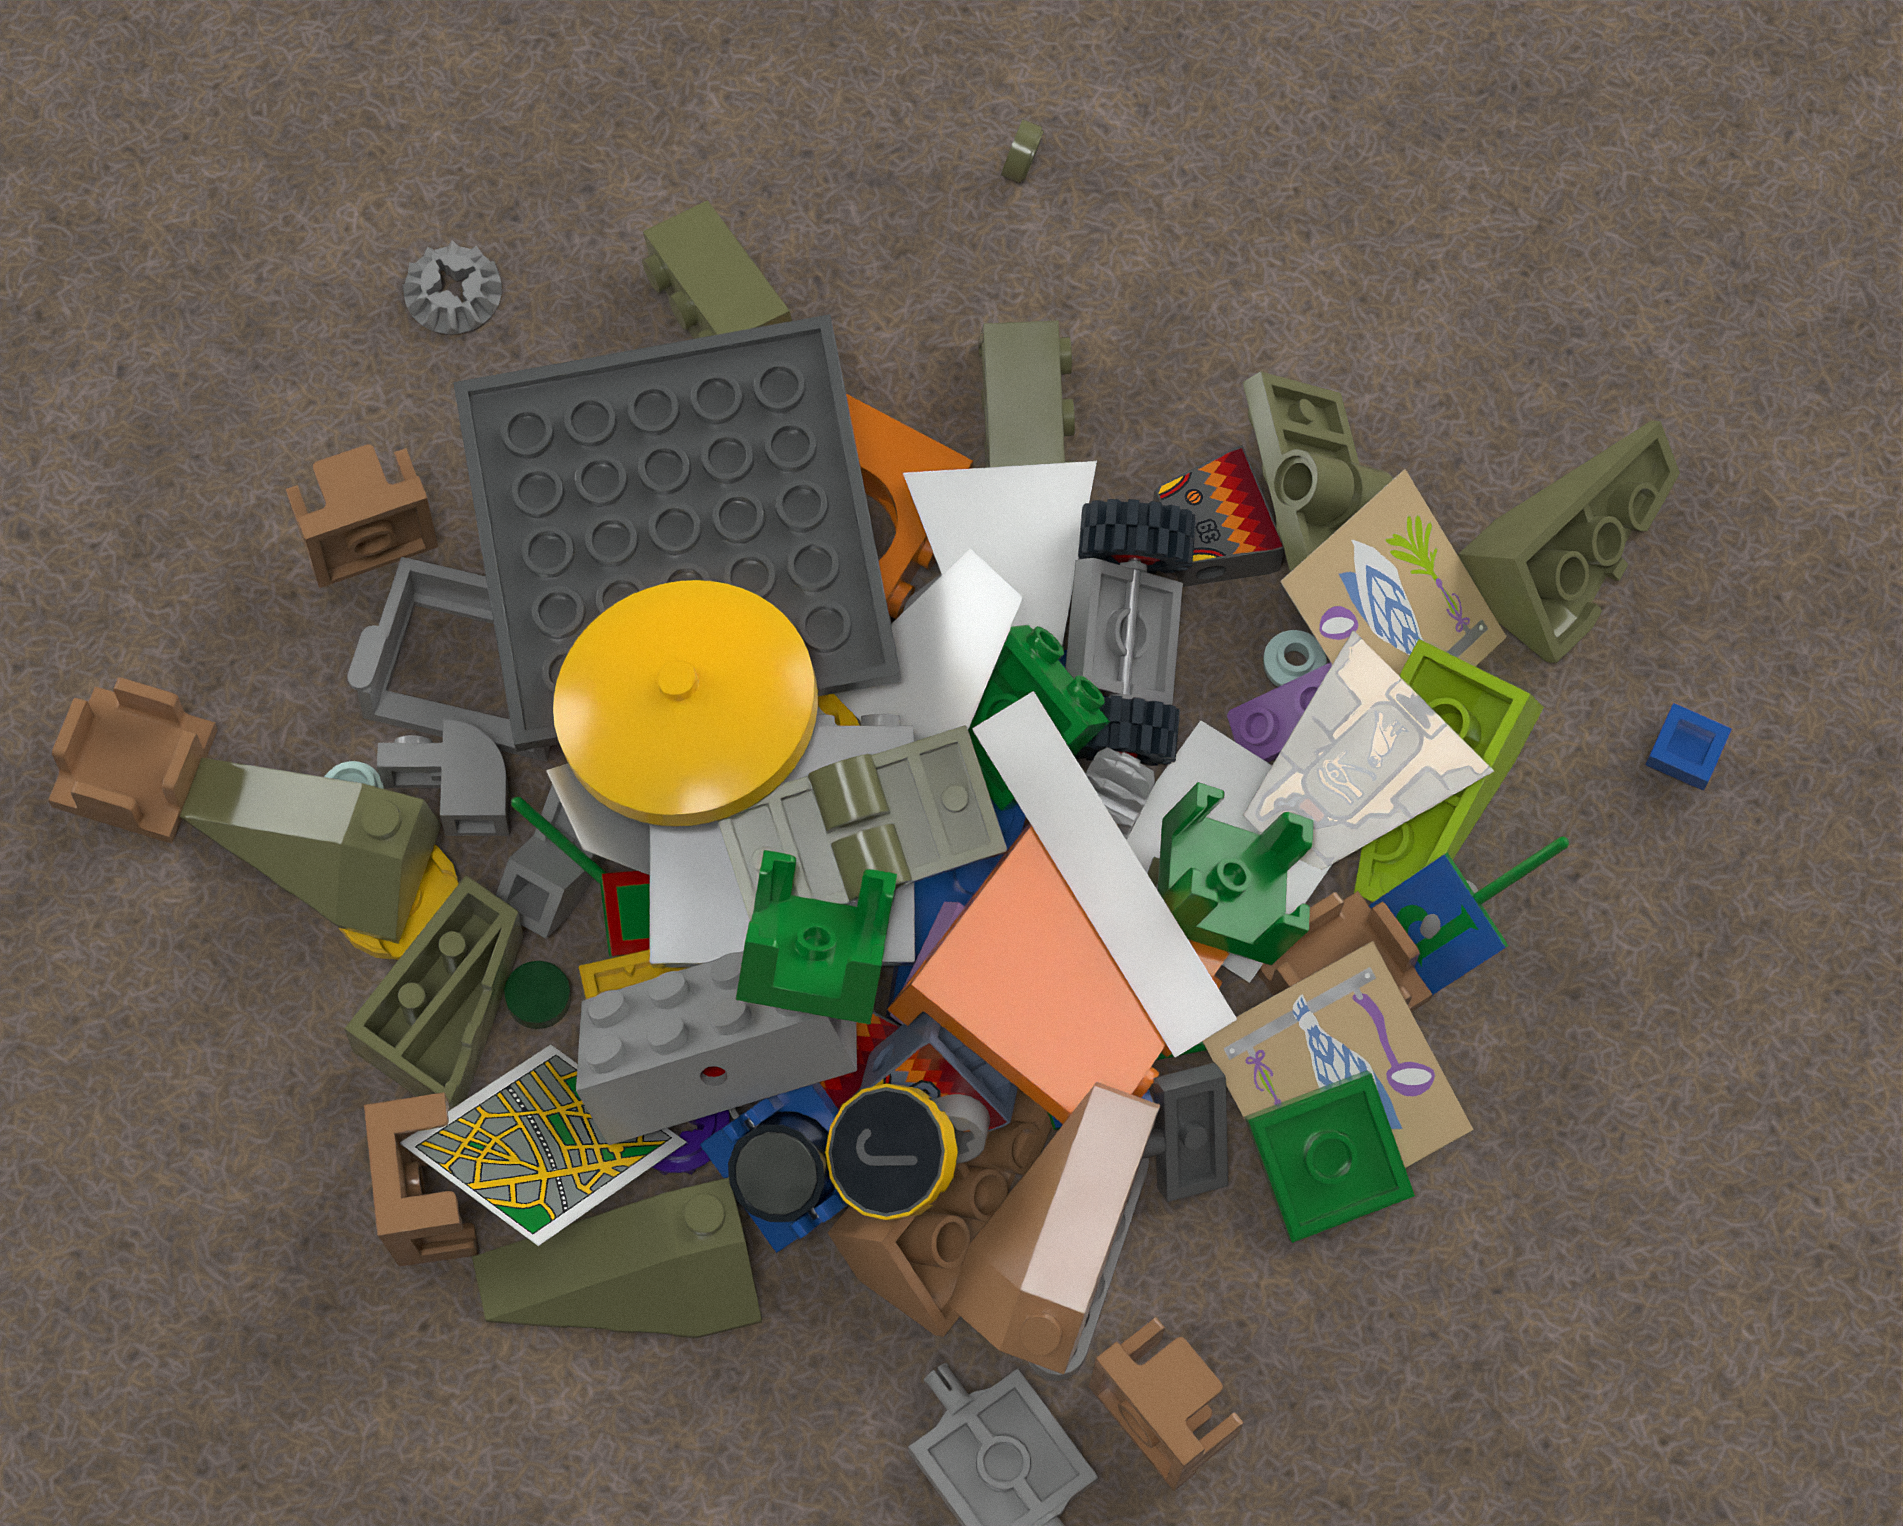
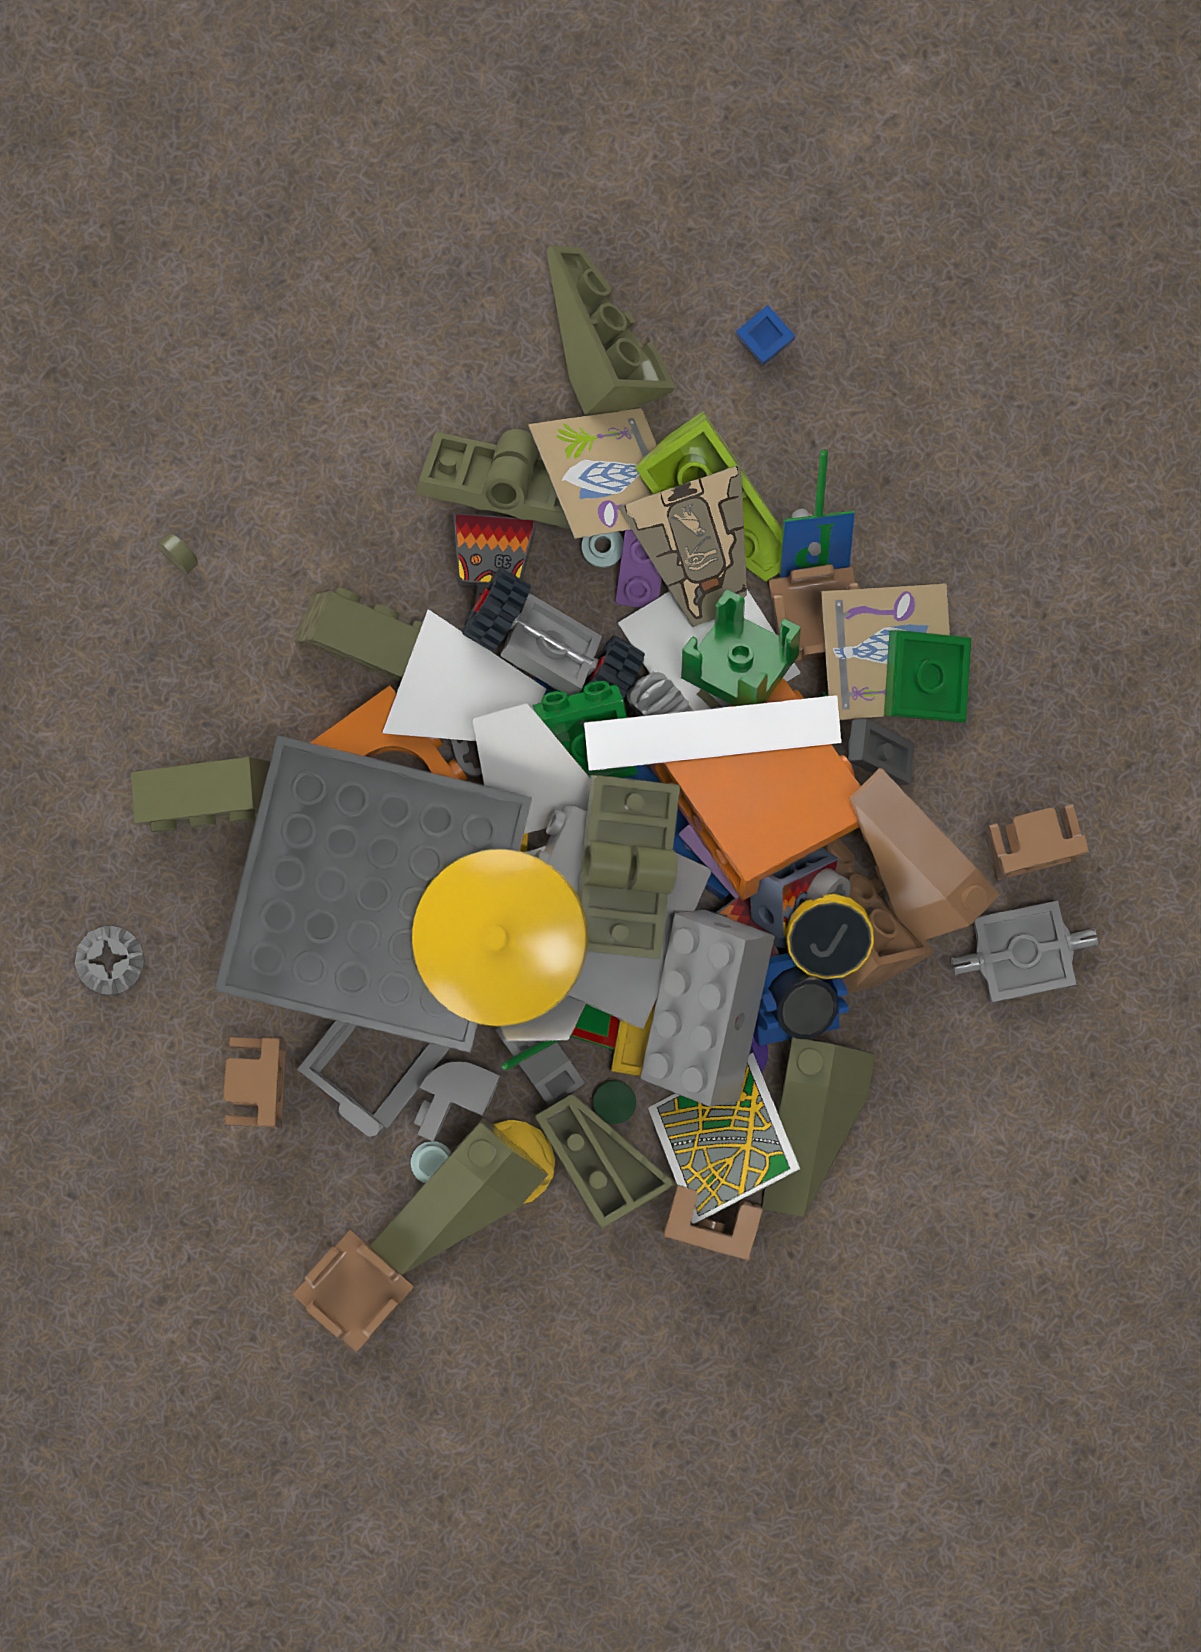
camera: 60 degrees left, 15 degrees up
green panel [736,850,897,1025] -> none

